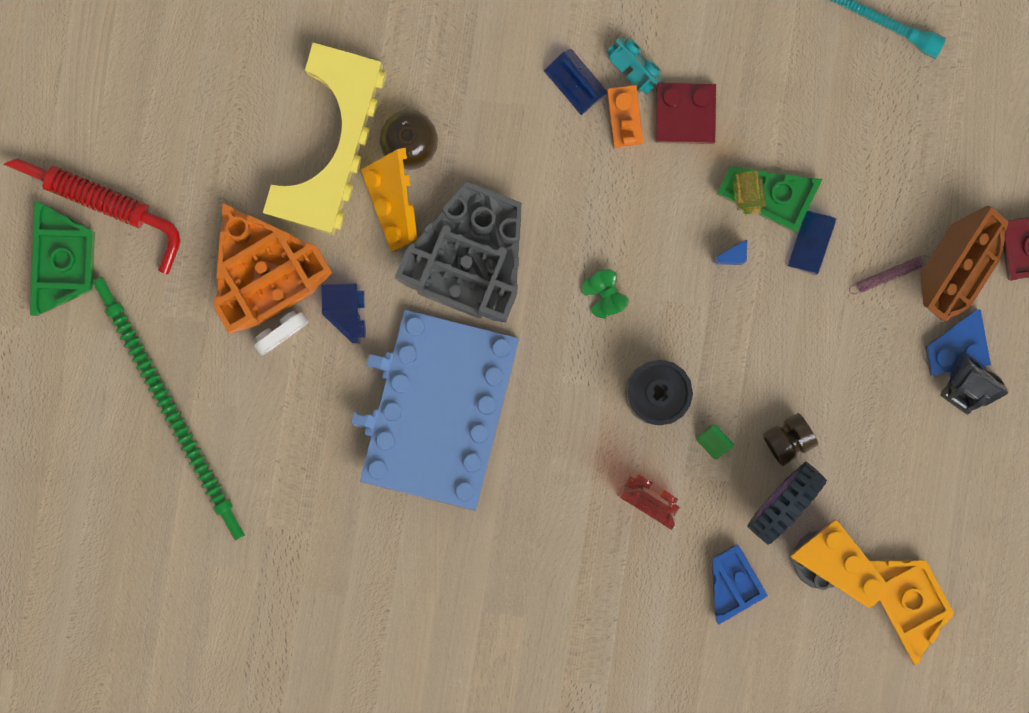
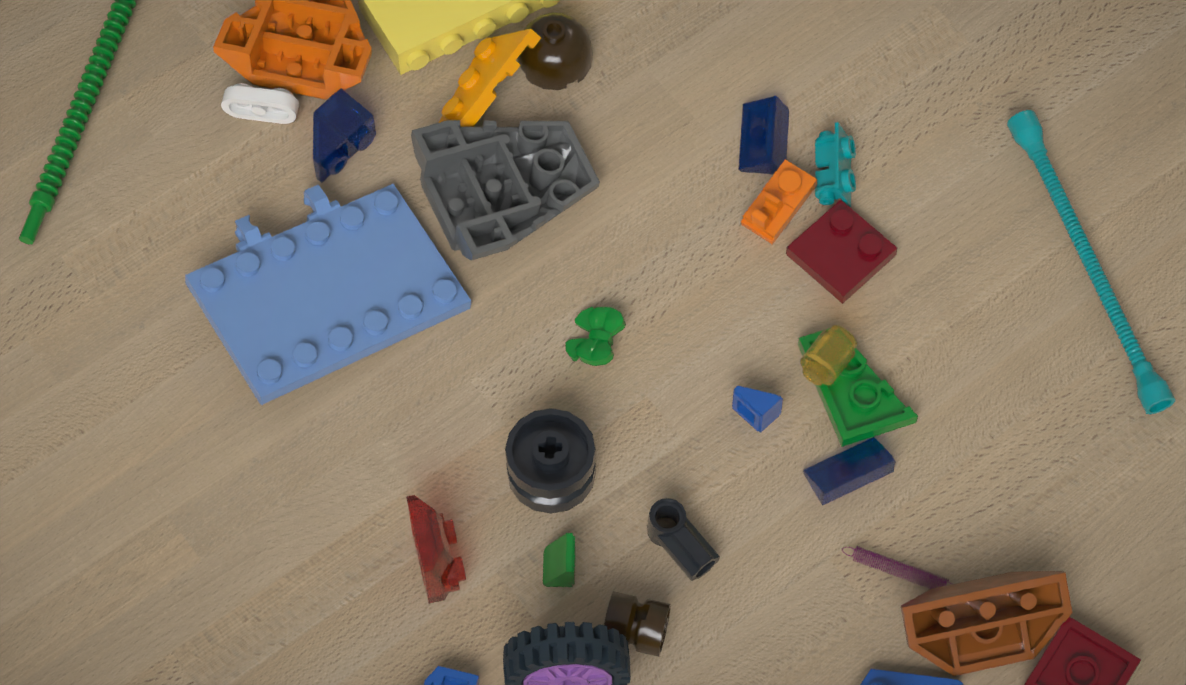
camera: 50 degrees right, 25 degrees down
none -> black piece [647,498,720,581]

